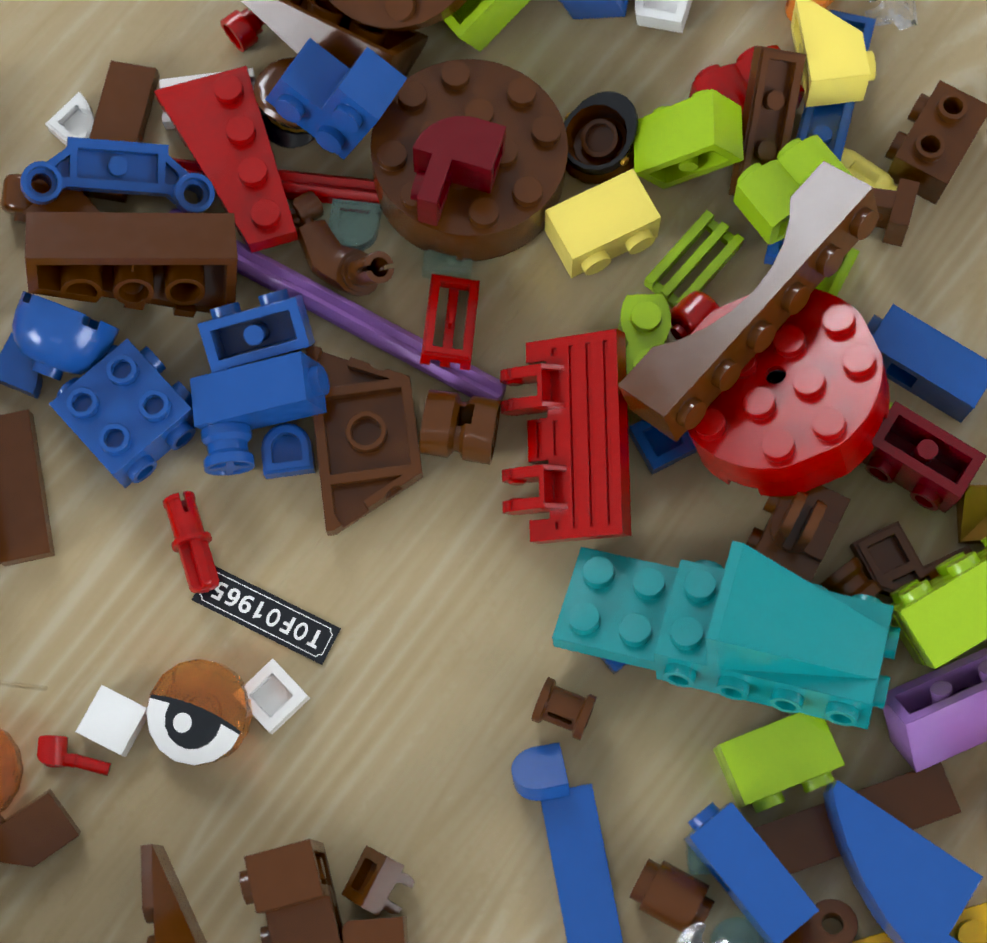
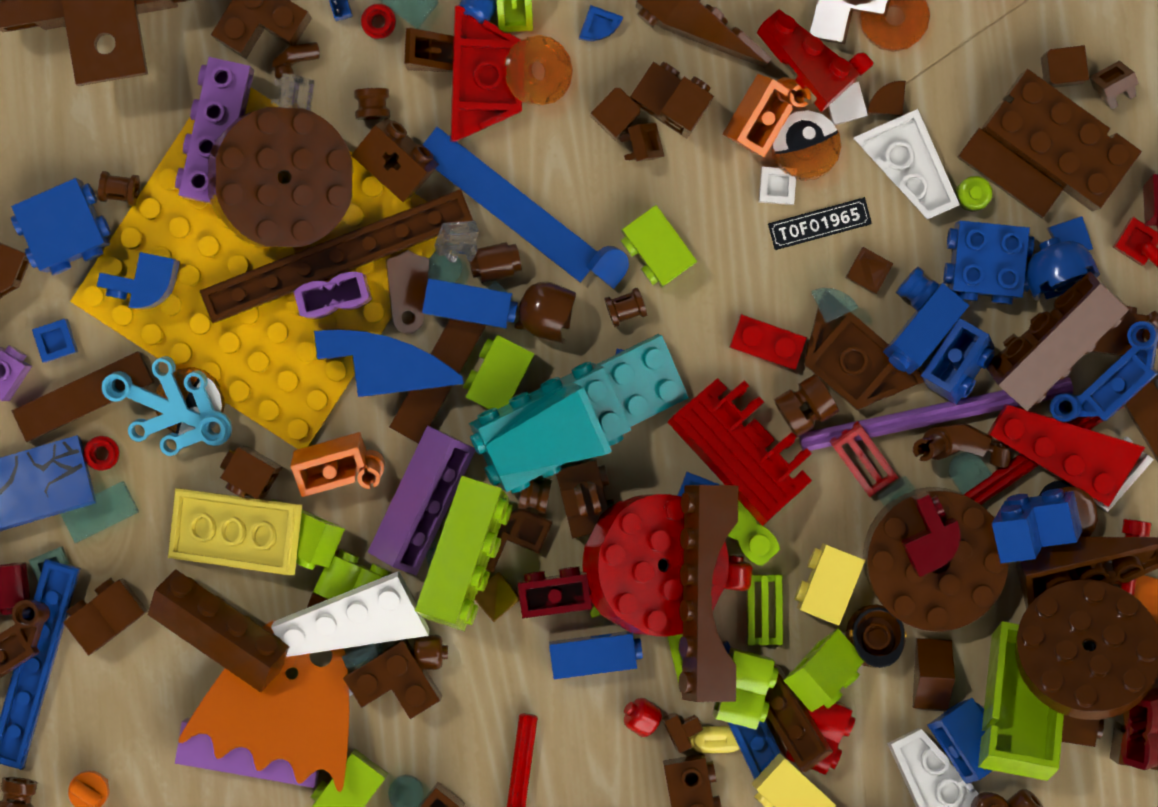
camera: 135 degrees right, 15 degrees up
red axle [163,491,219,594] -> none
blue tile [261,423,316,479] -> none
none -> reddish brown helmet [514,282,576,344]
none -> lime brick [620,205,697,288]
none -> red piece [624,698,662,737]
none -> orange hinge [722,74,811,158]
none -> red plate [729,314,807,370]
none -> red wing [756,9,860,113]
none -> clear light blue tile [811,288,858,323]
none -> reddish brown tile [845,247,894,294]
none -> white wing [853,109,960,220]
none -> reddish brown tile [867,80,906,117]
none -> reddish brown slope [912,638,955,710]
none -> lime piece [956,176,993,212]

